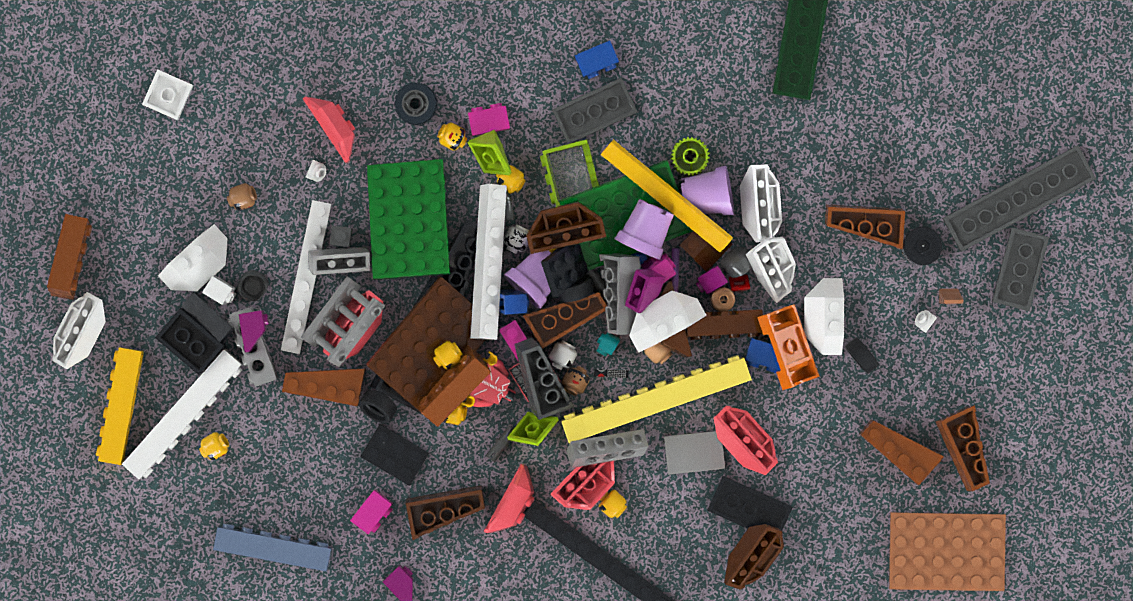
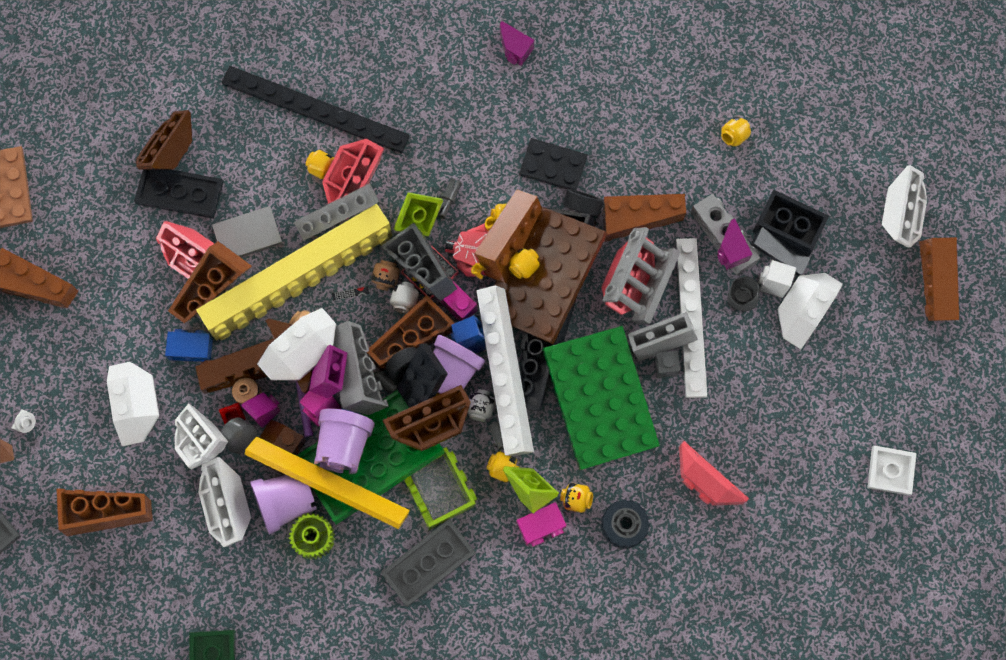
camera: 165 degrees right, 15 degrees down
yellow brick [96,347,144,465] -> none
white brick [122,349,243,480] -> none
sand blue brick [213,523,332,572] -> none
medium nougat head [227,183,257,211] -> none
white plate [306,160,326,182] -> none
dark pink brick [350,489,393,534] -> none
reddish brown wedge [406,485,485,540] -> none
coral wedge [484,464,535,533] -> none
blue brick [575,41,619,79] -> none
teal plate [596,332,621,357] -> none
orange piece [757,304,820,390] -> none
black tyre [845,337,879,374] -> none
black piece [901,227,942,266] -> none
none -> dark orange wedge [168,241,252,323]

